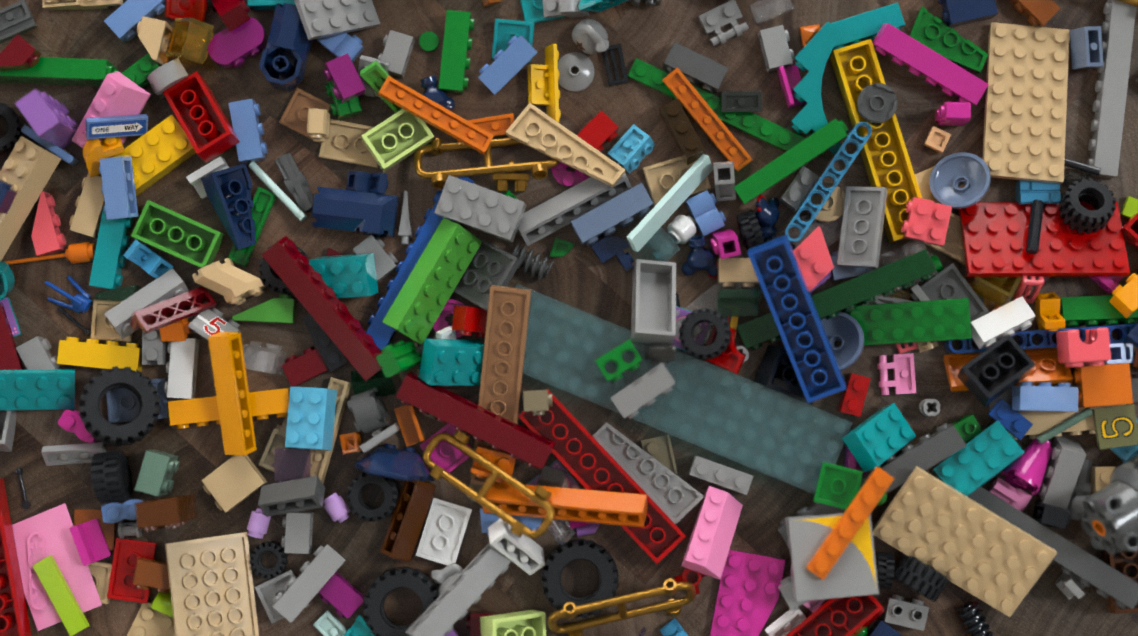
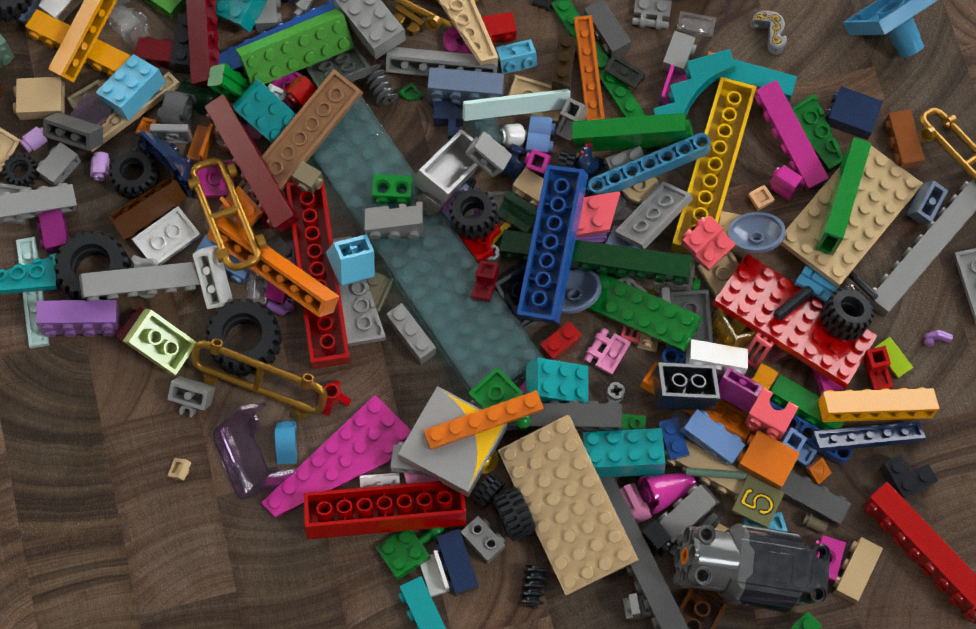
camera: 35 degrees right, 15 degrees down
bright pink slope [681,486,743,580] -> none
dark grey tile [857,83,898,124] -> none
none -> medium azure slope [326,234,375,287]
none -> light grey brick [465,131,512,177]
none -> dark red slope [471,260,499,303]
none -> magenta brick [718,367,763,413]
none -> green brick [815,137,872,255]

